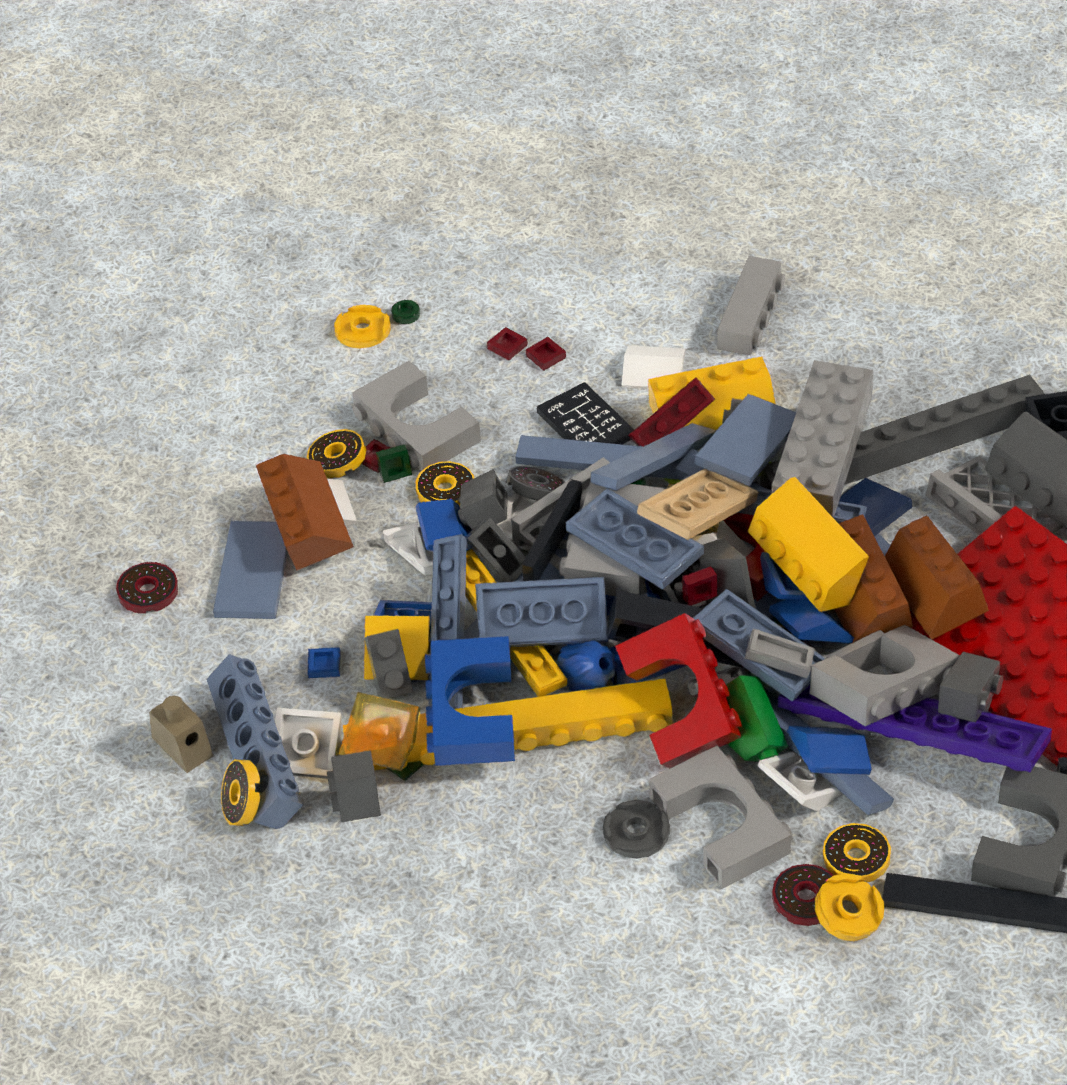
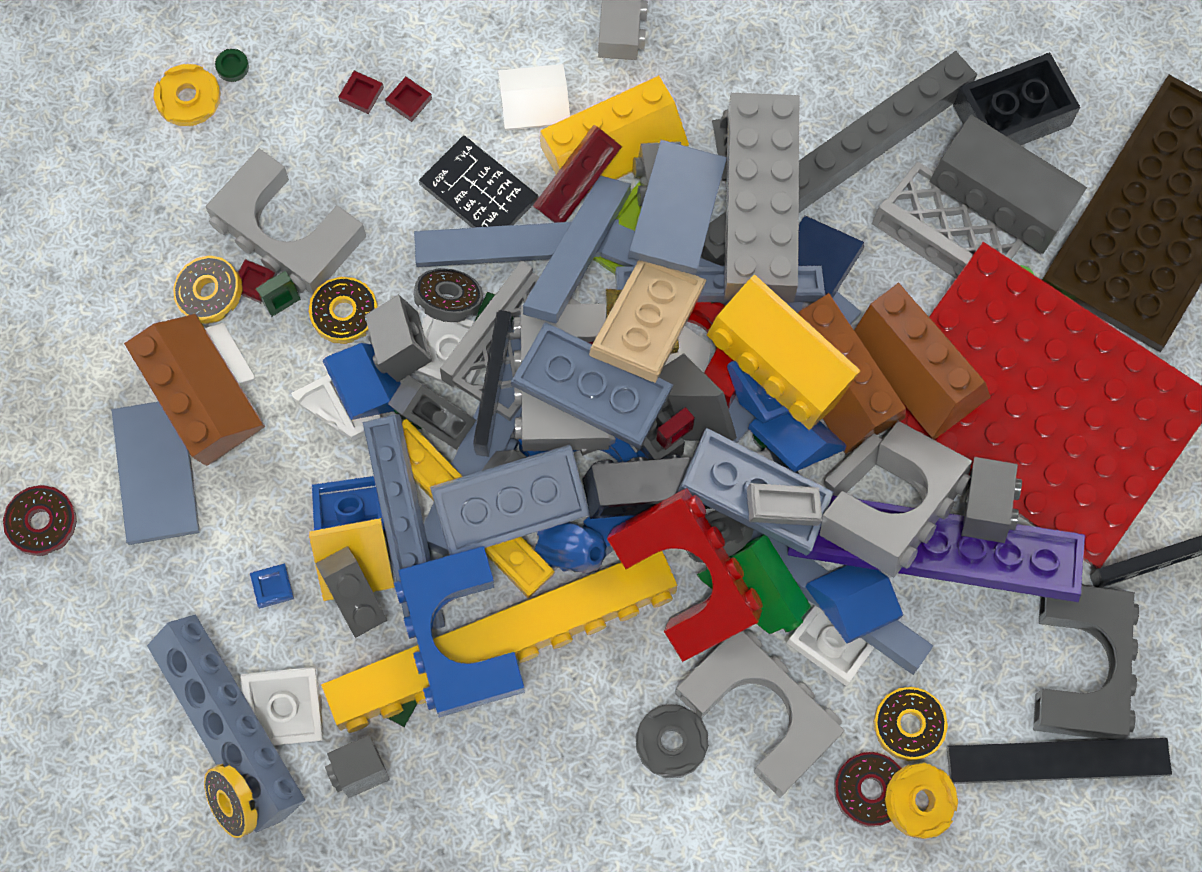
camera: 20 degrees left, 25 degrees up
dark tan torso [149,695,213,773] -> none
clear yellow slope [339,692,420,771] -> none

